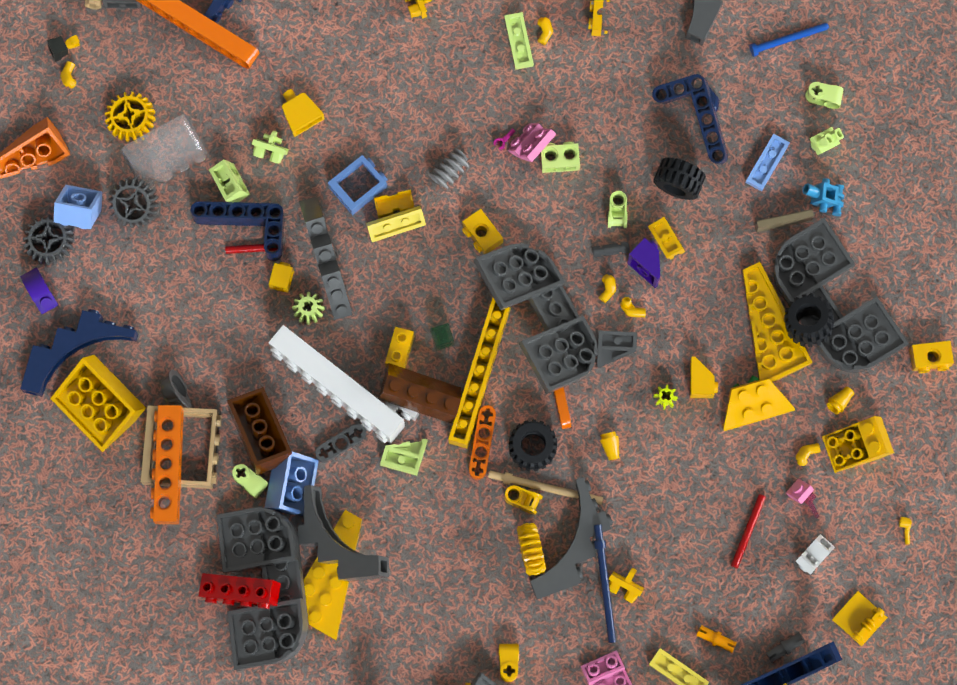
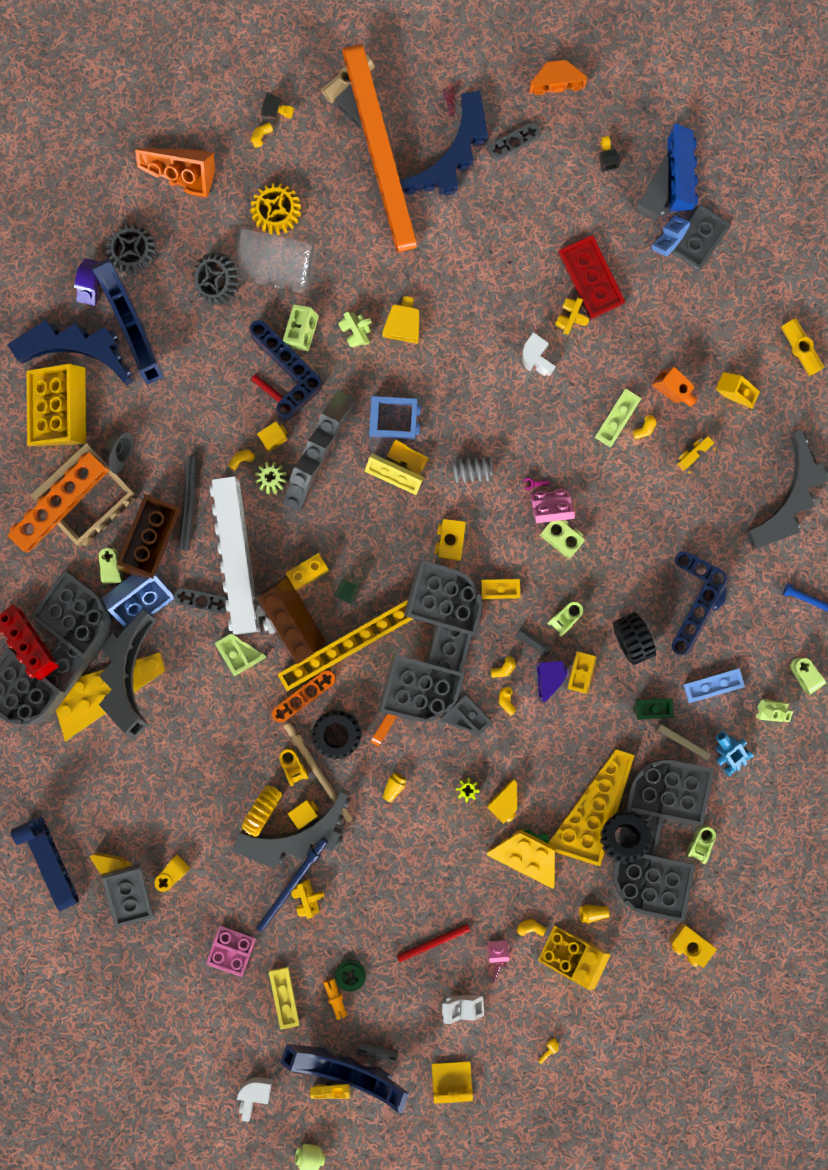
camera: 45 degrees right, 10 degrees up
light blue brick [54,185,102,229] -> none
none -> dark blue arch [91,258,164,385]
none -> dark grey axle [178,456,199,550]
none -> yellow arm [227,449,255,471]
none -> yellow brick [288,799,319,830]
none -> dark green gear [335,959,366,992]
none -> yellow plate [481,579,520,599]
none -> white brick [522,332,556,376]
none -> dark green plate [633,698,674,720]
none -> yellowish green piece [686,824,716,864]

